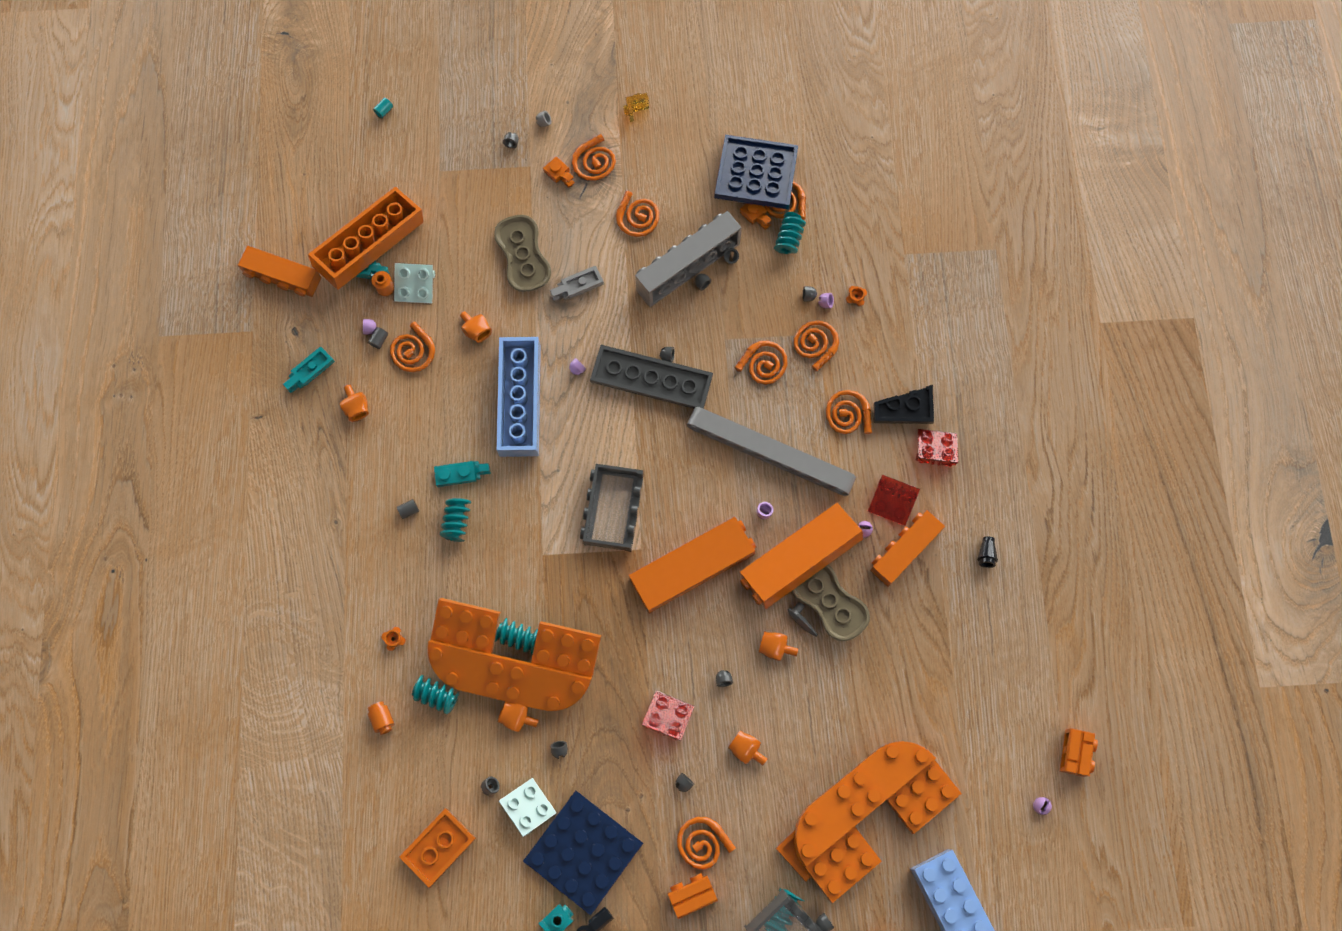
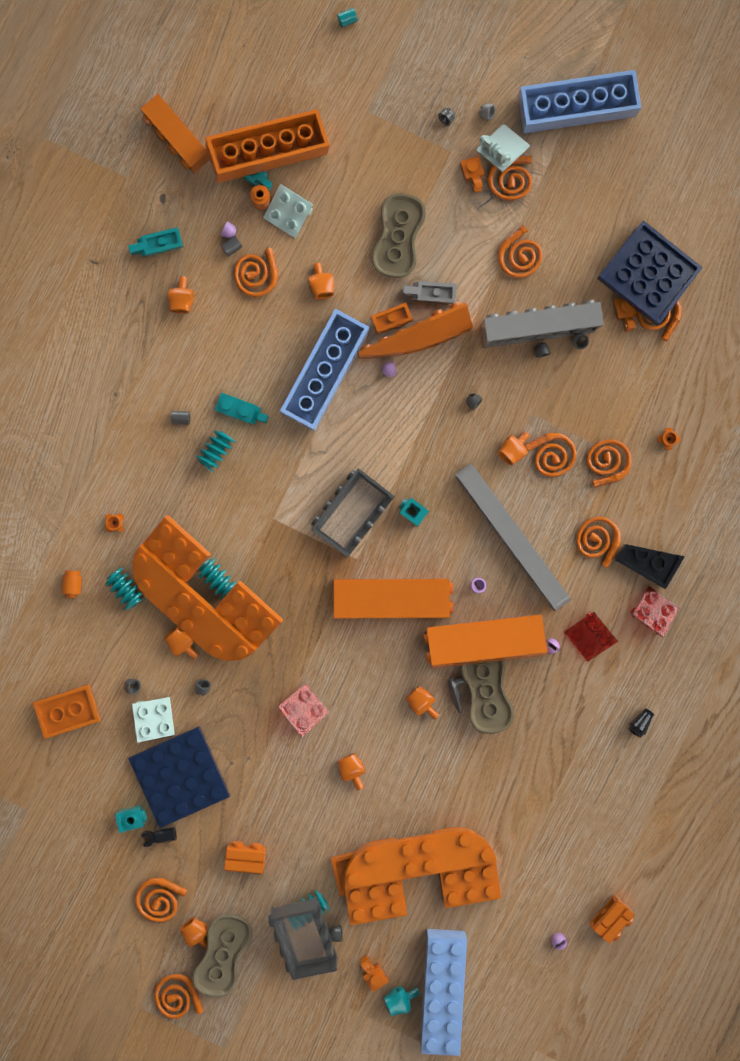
camera: 30 degrees right, 15 degrees up
dark grey plate [590,345,713,409] -> none
clear yellow bracket [623,93,649,122] -> none
dark grey hinge [675,773,694,792] -> none
orange piece [677,817,736,870] -> none
dark grey hinge [716,670,733,687] -> none
teal piece [774,212,806,254] -> none
dark grey hinge [803,286,817,302] -> none
lavender hinge [818,293,834,308] -> none
orange brick [870,510,945,587] -> none
none -> orange wedge [358,302,473,359]
none -> orange plate [370,302,413,335]
none -> teal brick [399,497,429,527]
none -> light aqua hinge [476,124,530,172]
none -> orange piece [498,431,530,466]
none -> light blue brick [517,70,641,134]

